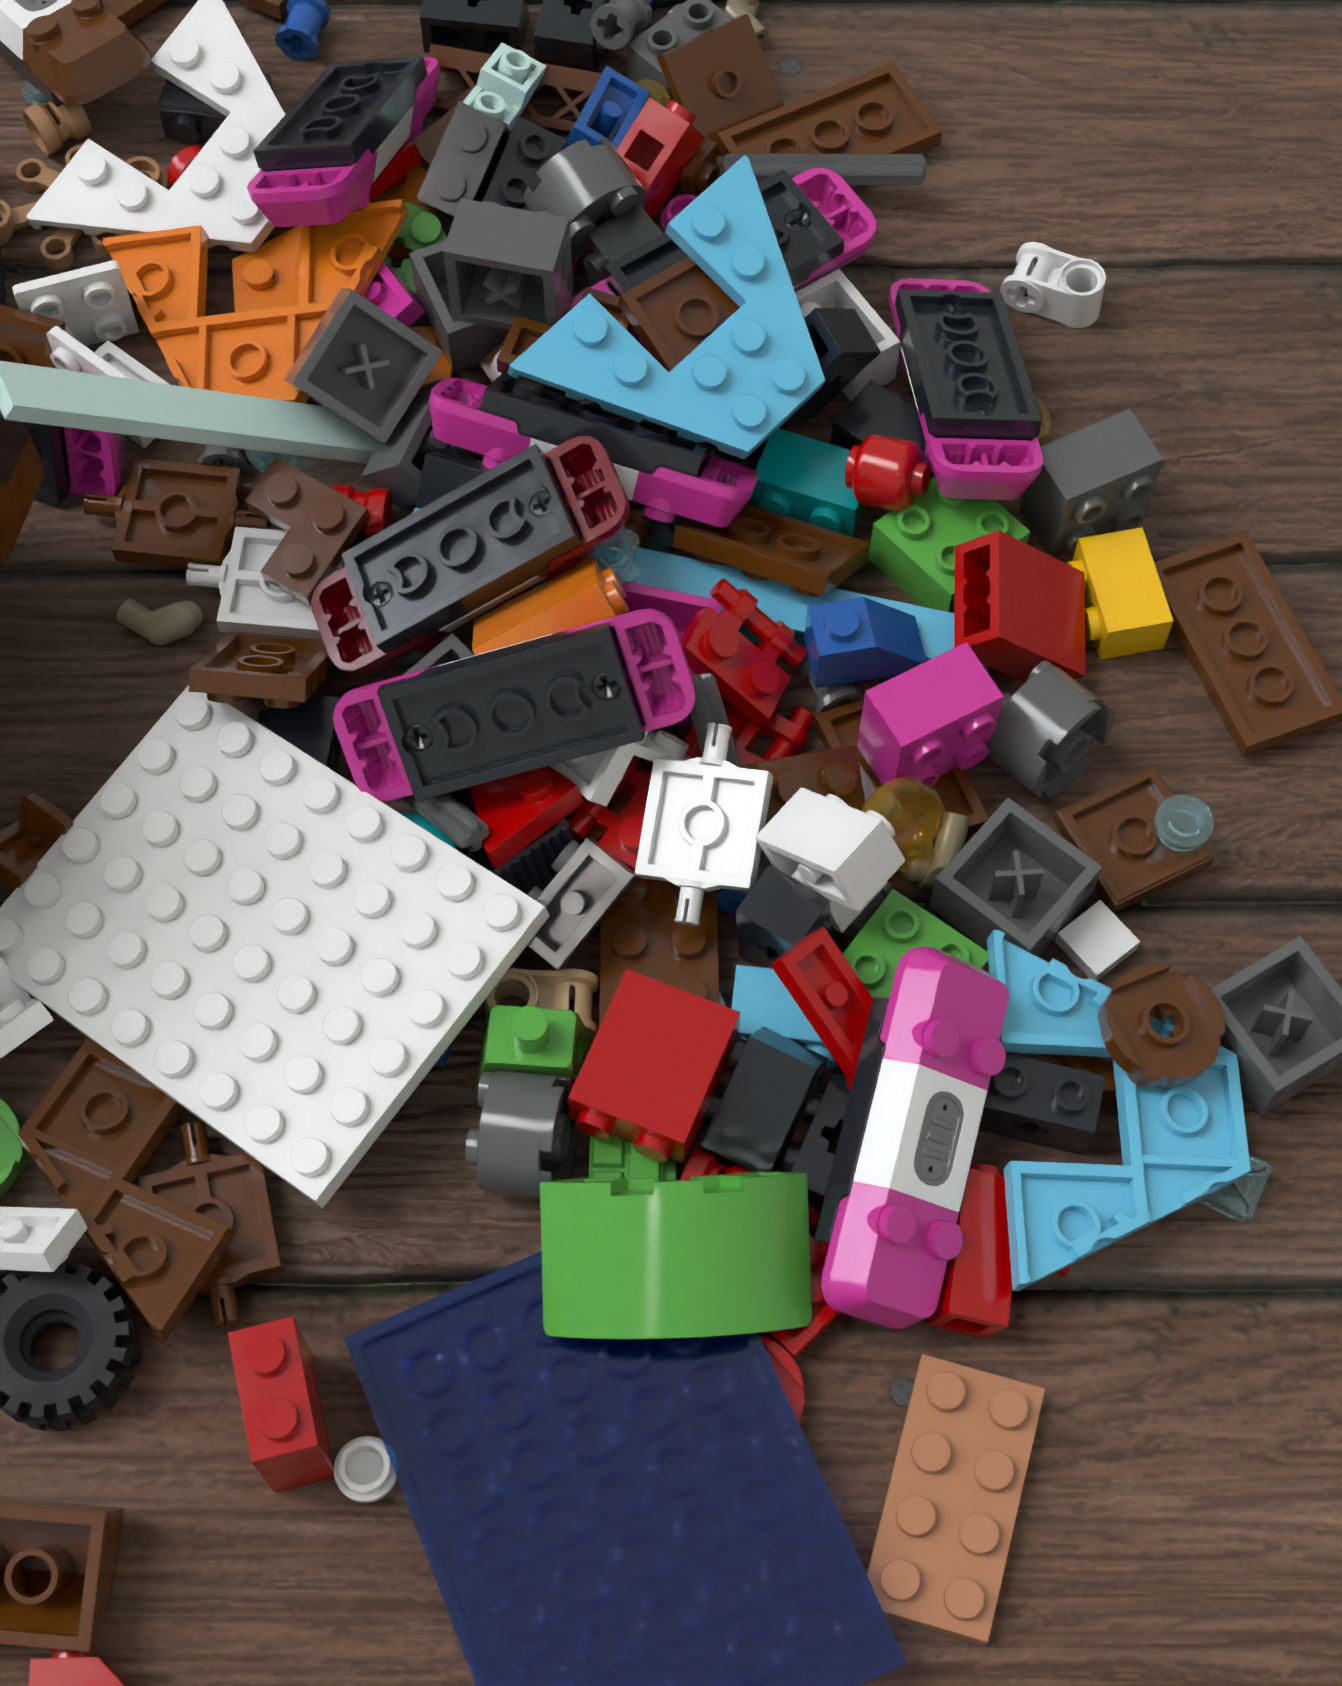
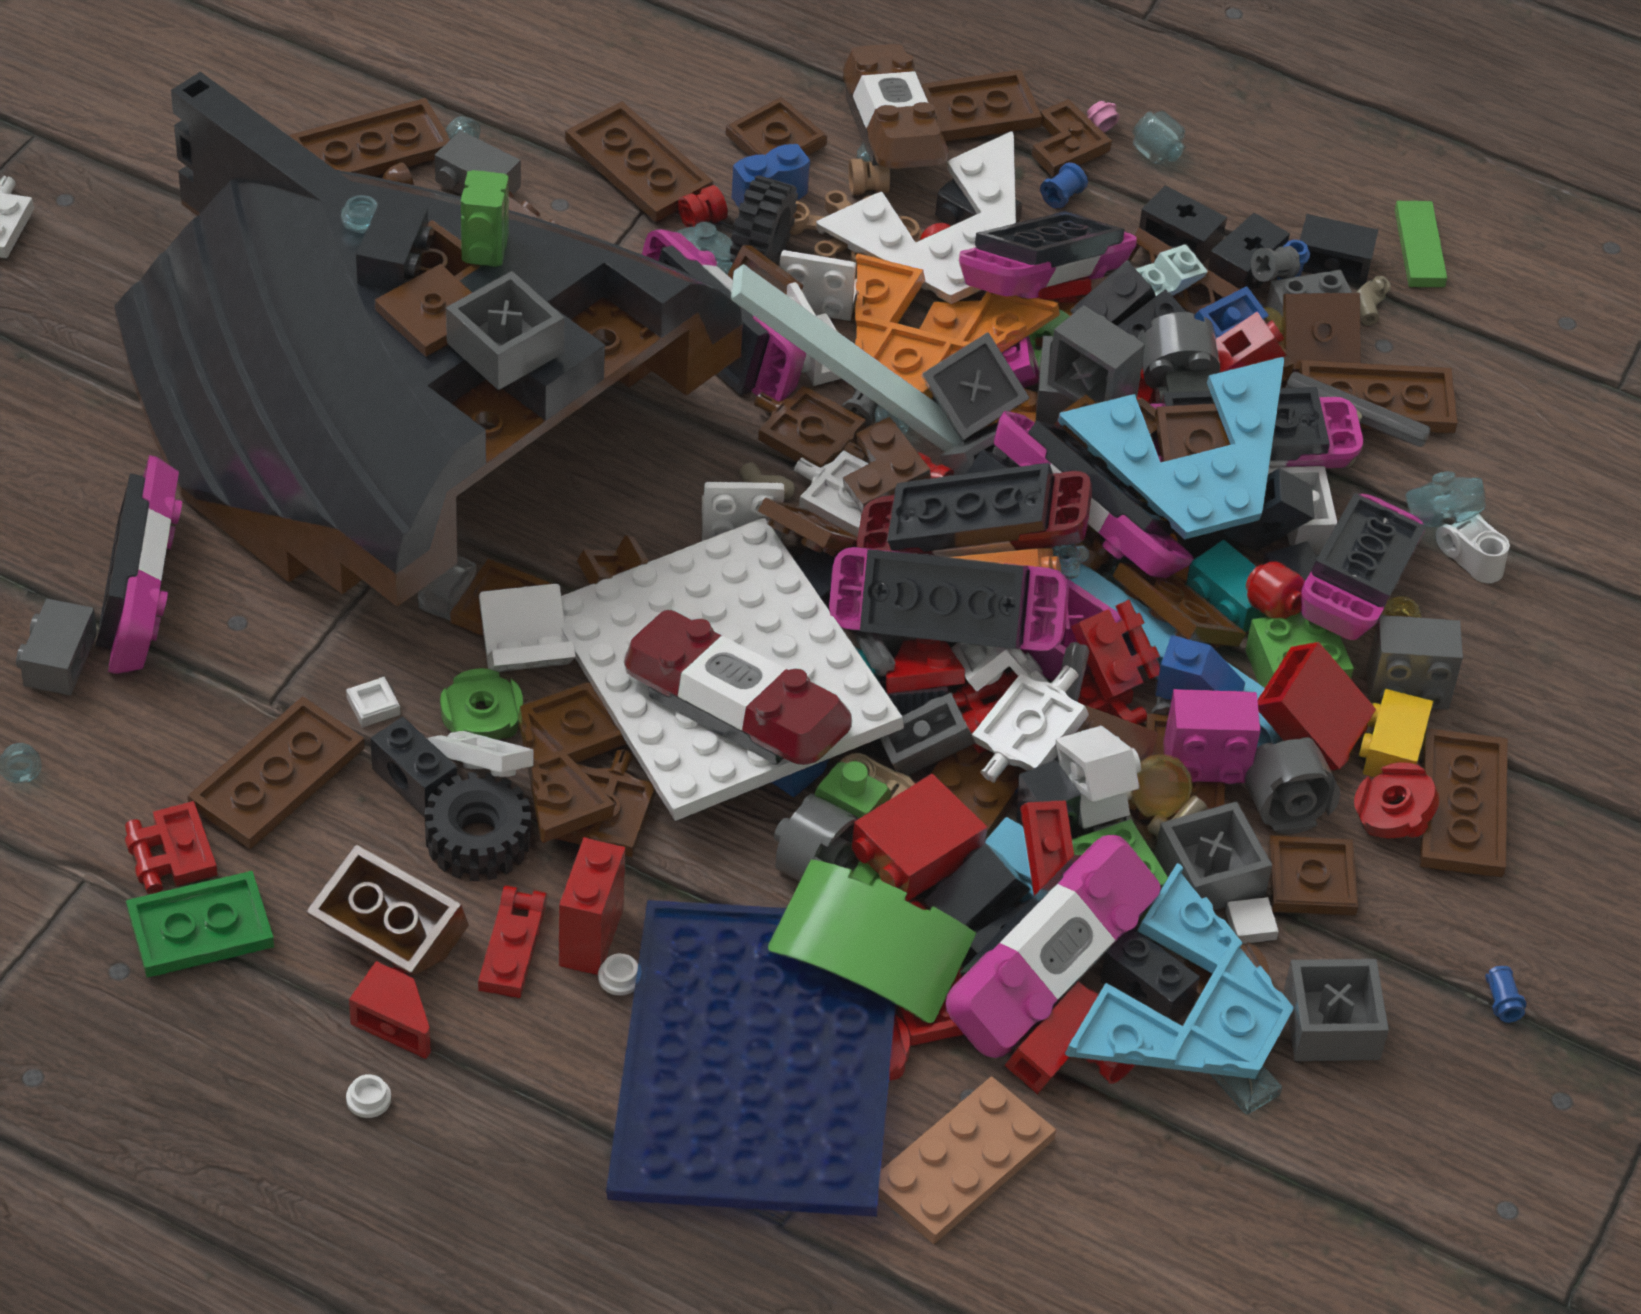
camera: 25 degrees right, 15 degrees down
reddish brown plate [1097,963,1225,1088] -> none
clear light blue plate [1154,795,1214,852] -> none
none -> red plate [478,885,547,998]
none -> dark red piece [624,610,853,765]
none -> white bracket [702,482,784,541]
none -> red plate [1354,763,1439,838]
none -> clear light blue plate [1405,471,1486,527]

